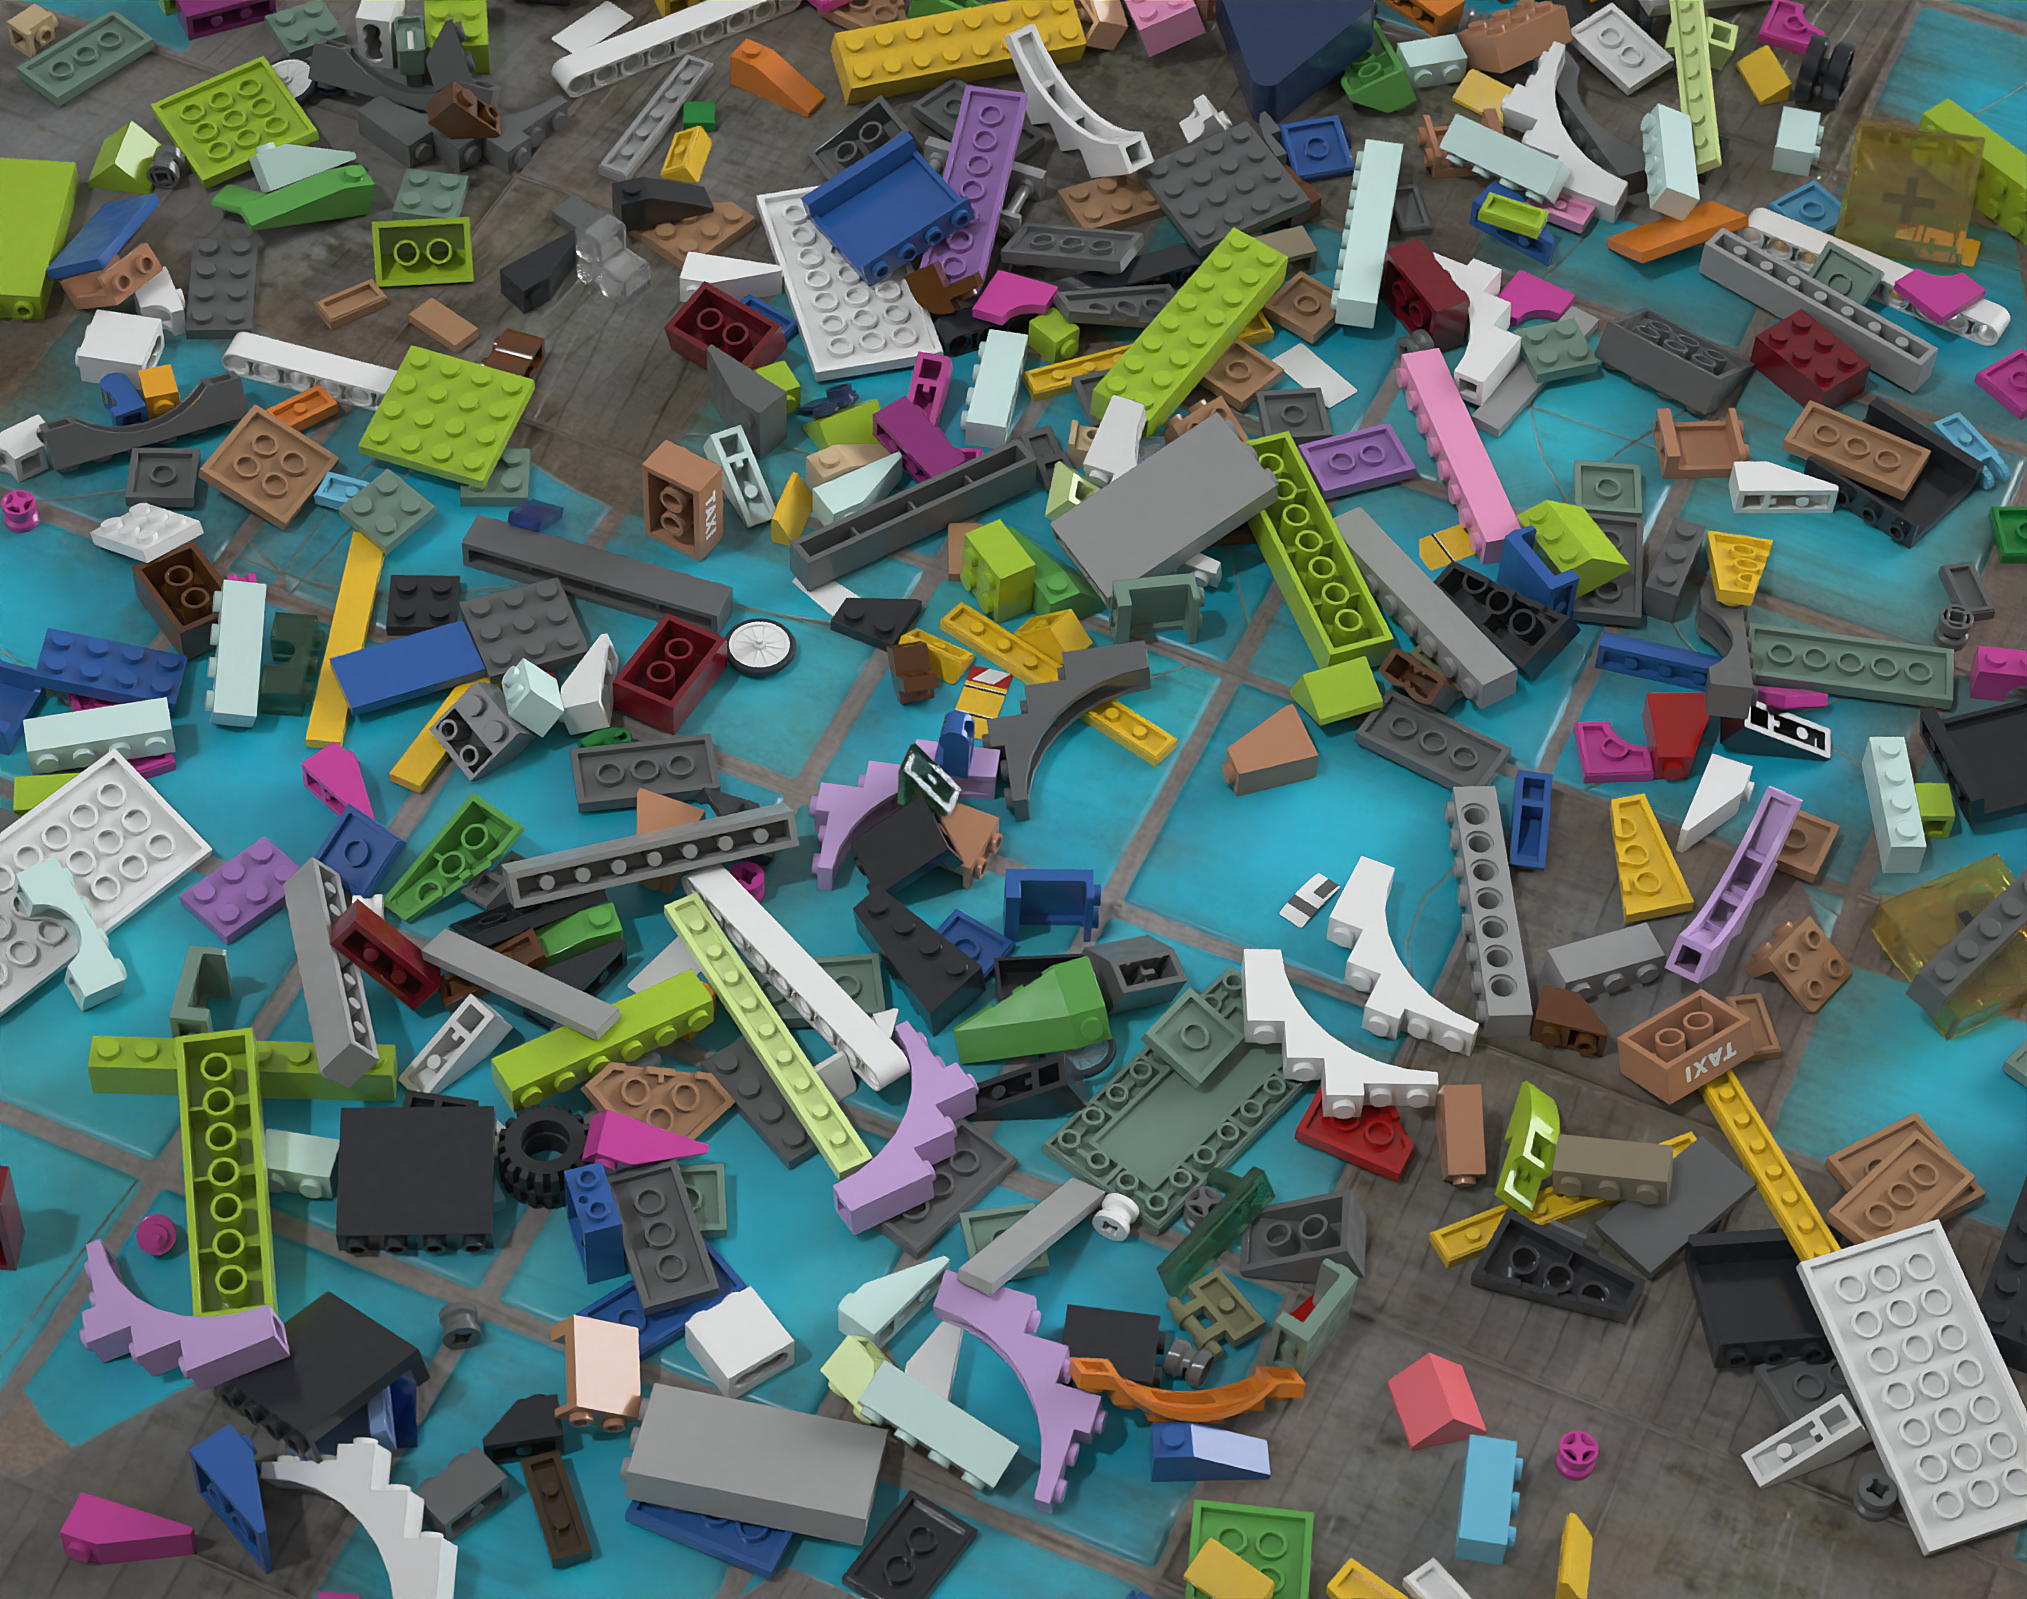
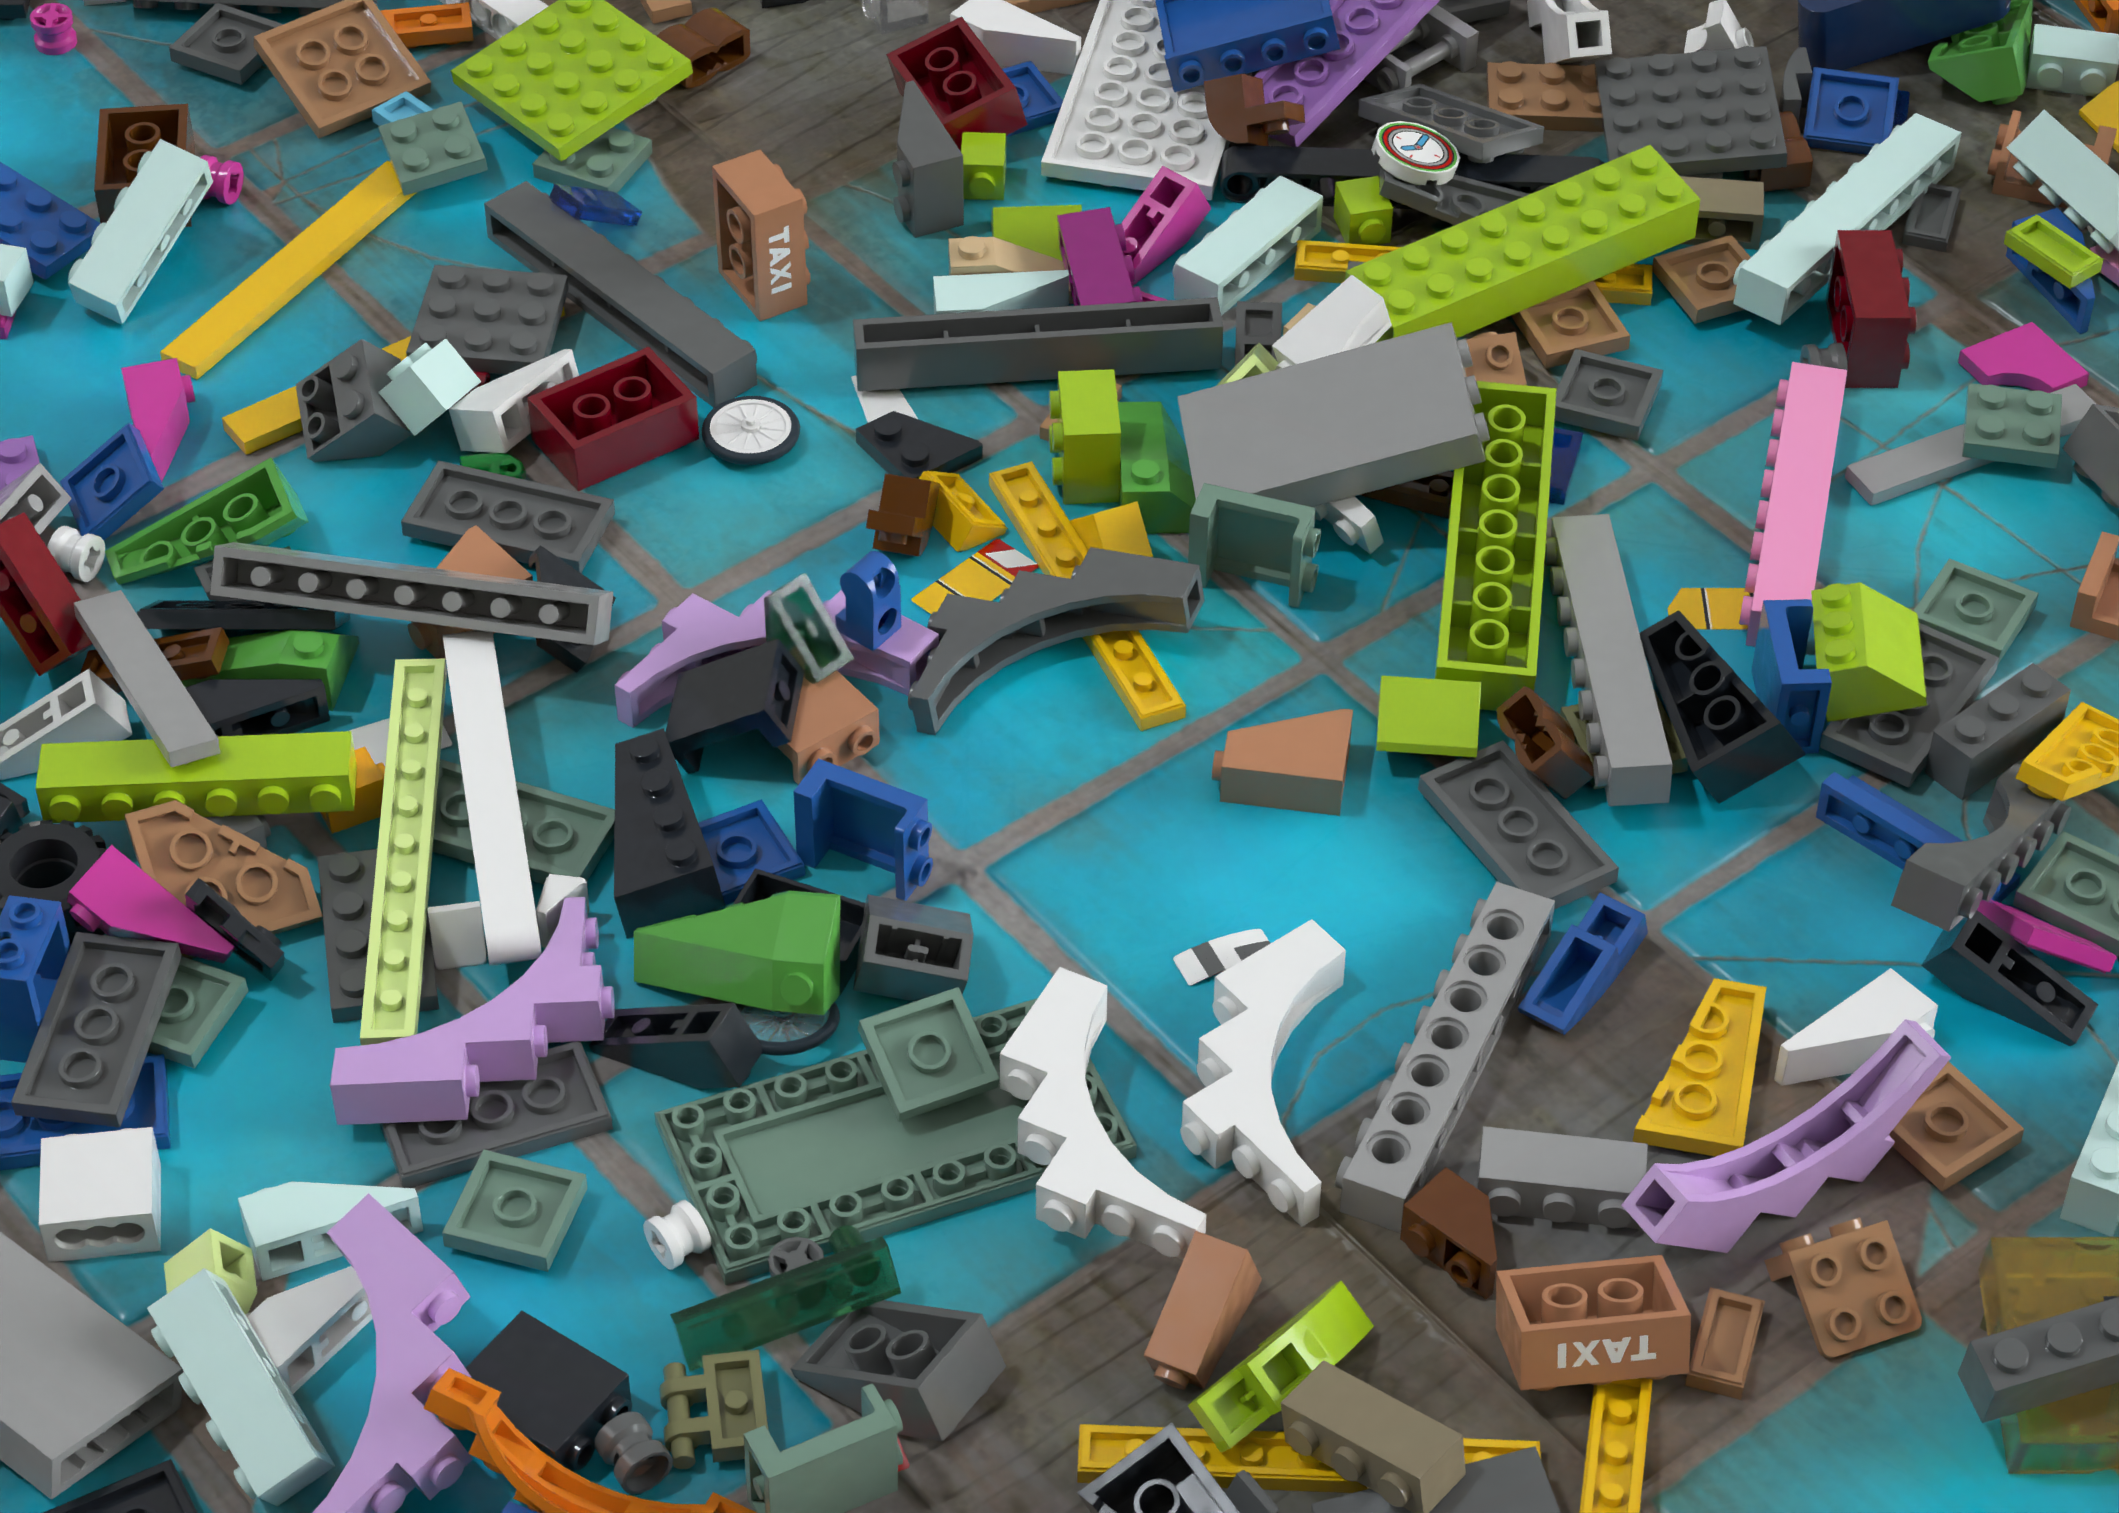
camera: 30 degrees right, 5 degrees down
white plate [90,503,204,563] -> none
clear green arch [258,612,325,717] -> none
blue tile [330,620,487,716] -> none
black plate [386,575,461,636] -> none
light aqua slope [703,425,775,529] -> none
dark pink wheel [729,862,765,903] -> none
yellow slope [771,472,813,546] -> none
dark blue plate [797,383,859,419] -> none
light grey tile [957,1177,1105,1295] -> none
dark pink tile [972,270,1058,325] -> none
white sticker [1272,343,1357,408] -> none
red plate [1294,1086,1414,1182] -> none
medium lavender plate [1298,423,1416,500] -> none
white arch [1433,252,1521,406] -> none
dark pink tile [1573,721,1654,784] -> none
red slope [1642,692,1712,780] -> none
none -> black wing [185,878,284,981]
none -> tile [1371,121,1460,185]

